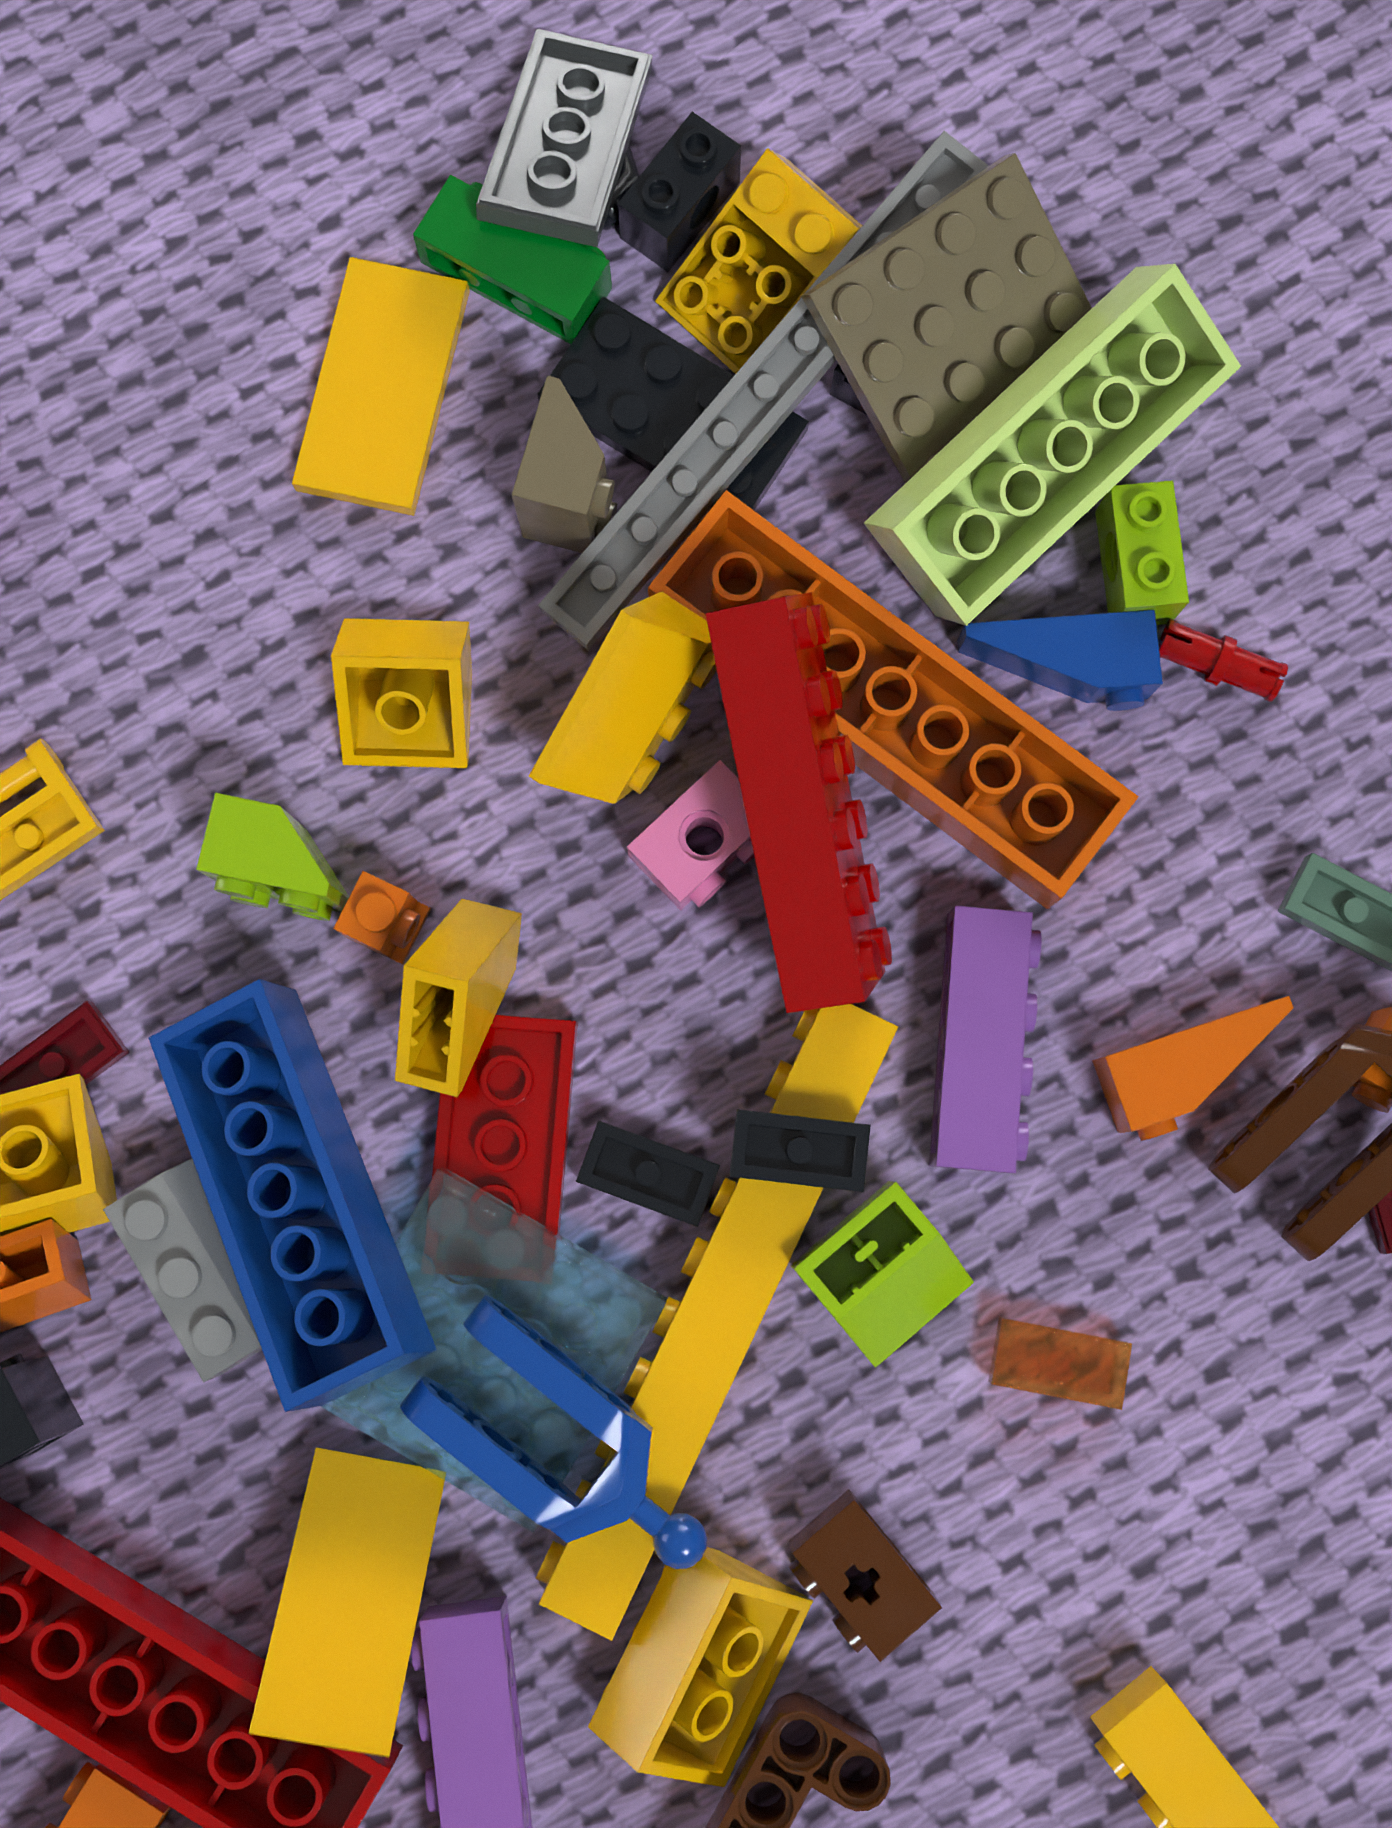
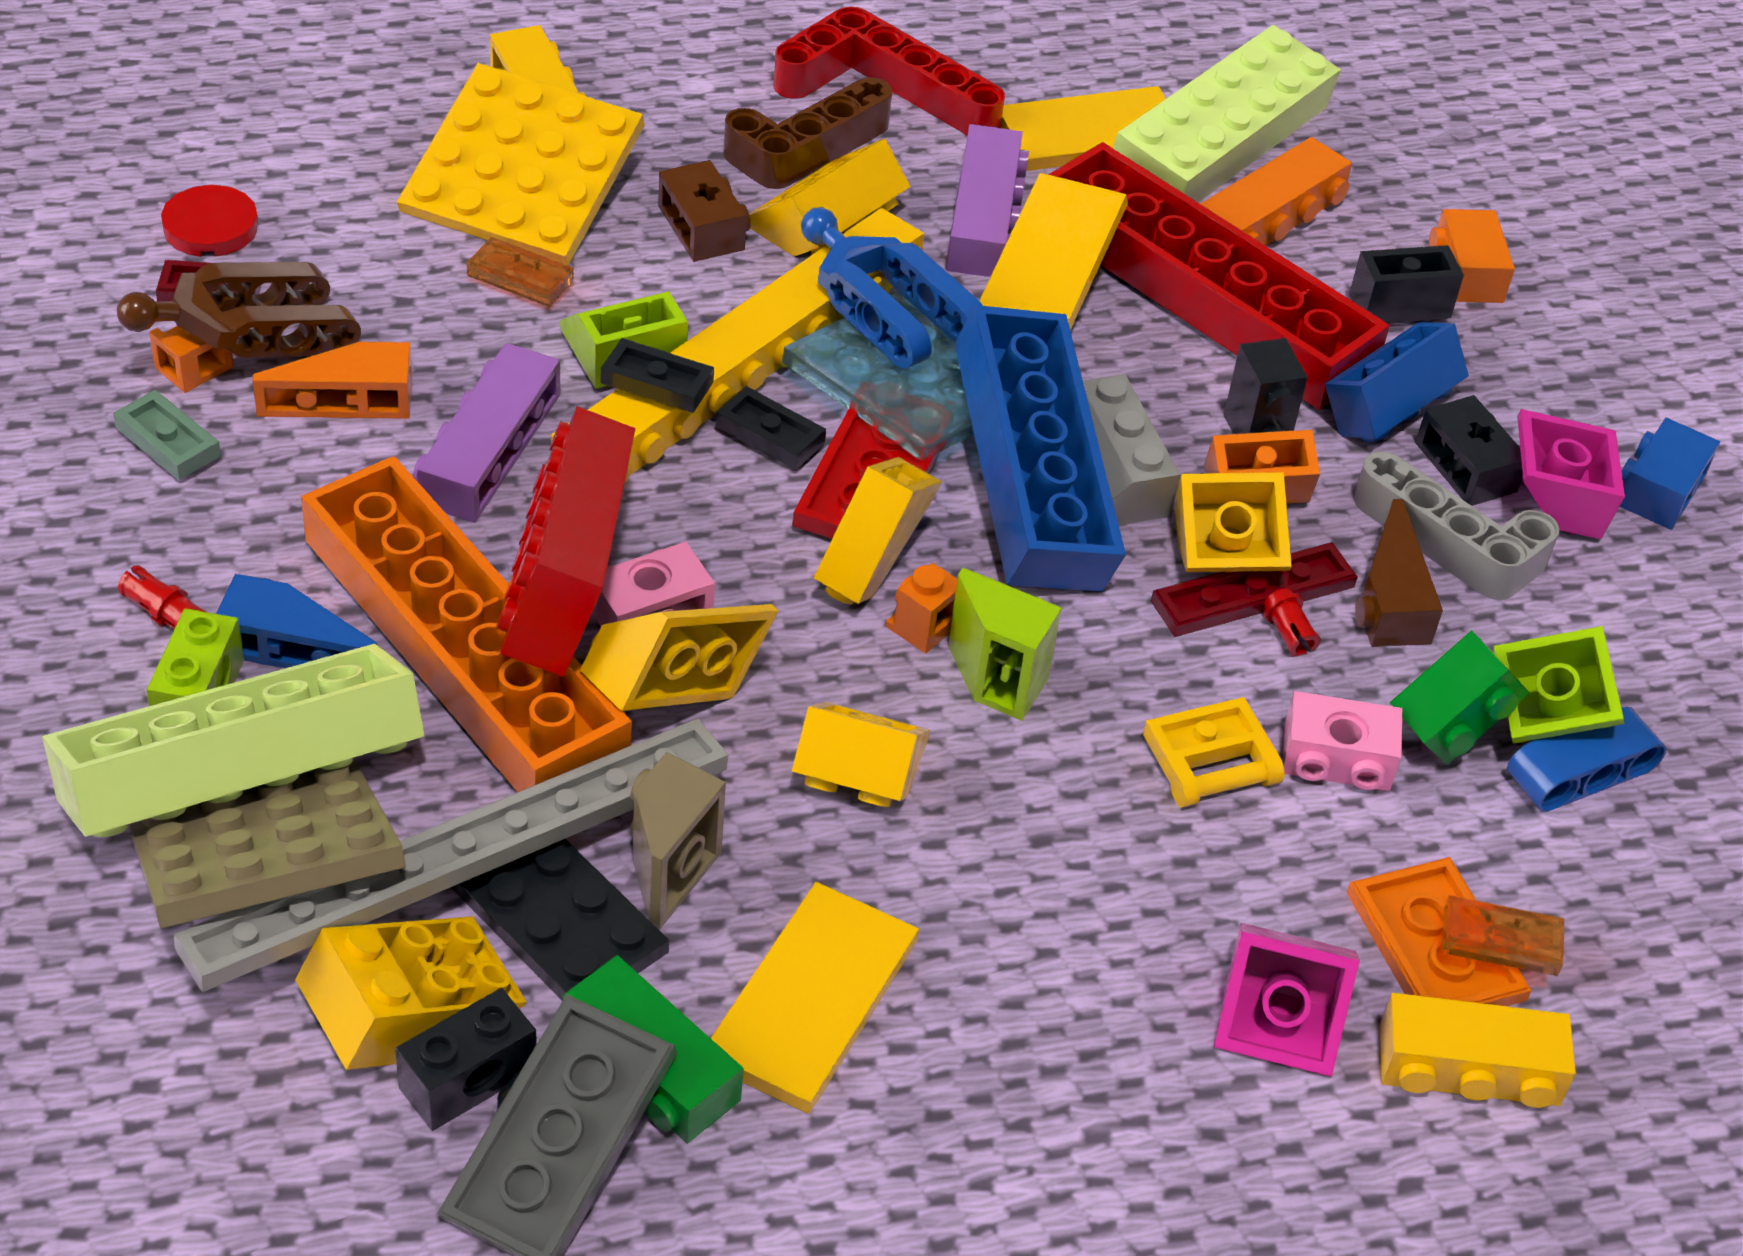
camera: 170 degrees left, 35 degrees down
none -> yellow plate [397,63,645,266]

